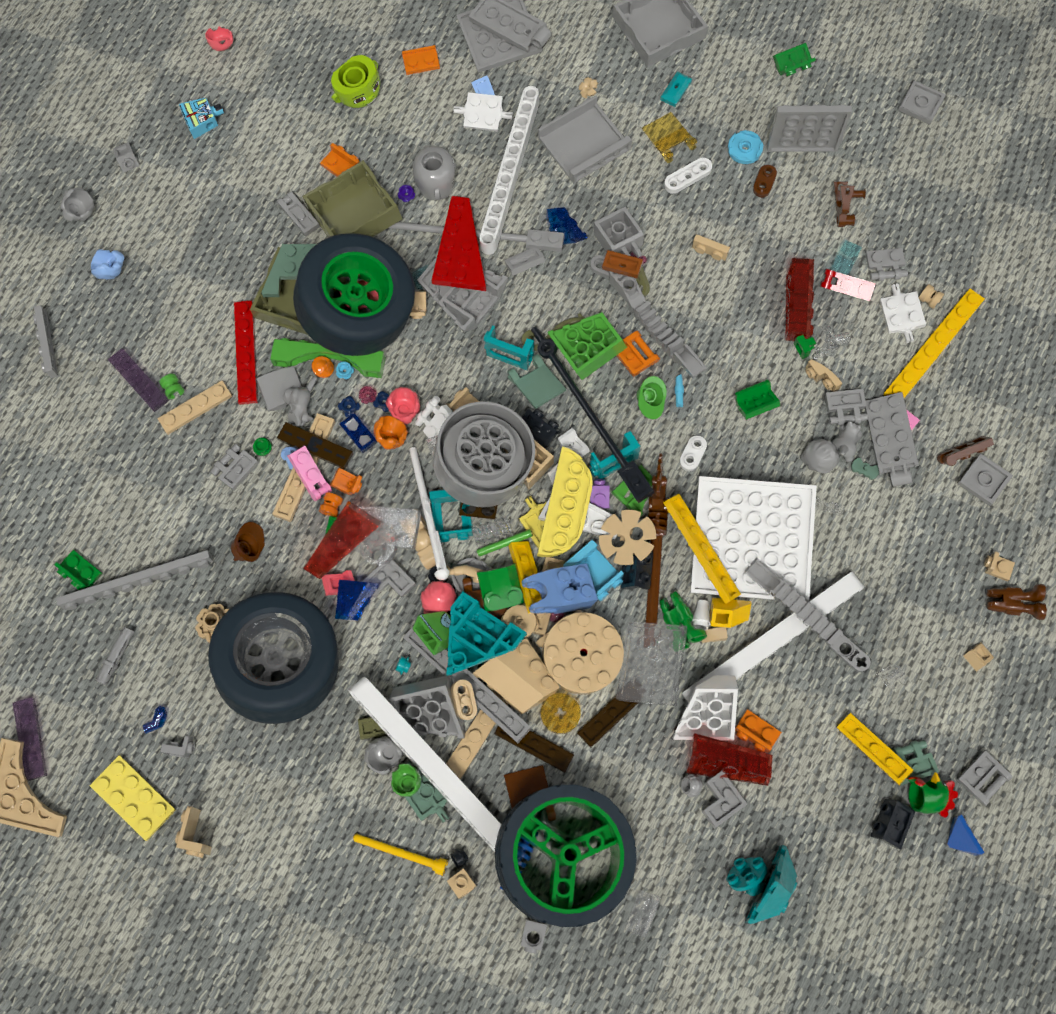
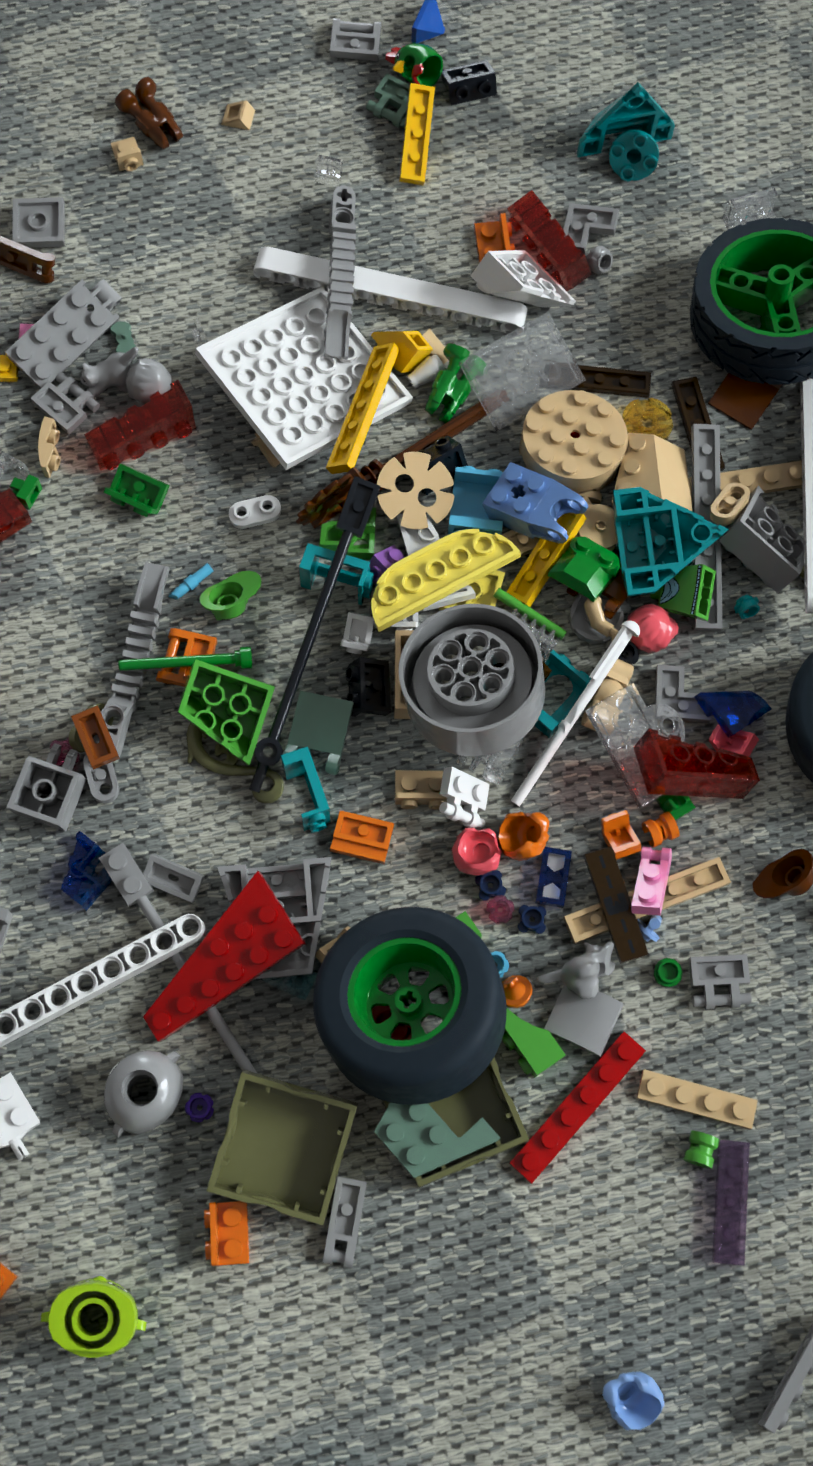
camera: 140 degrees left, 0 degrees up
none -> clear red wedge [84,380,196,470]
none -> green piece [118,647,252,671]
none -> orange plate [330,810,394,864]

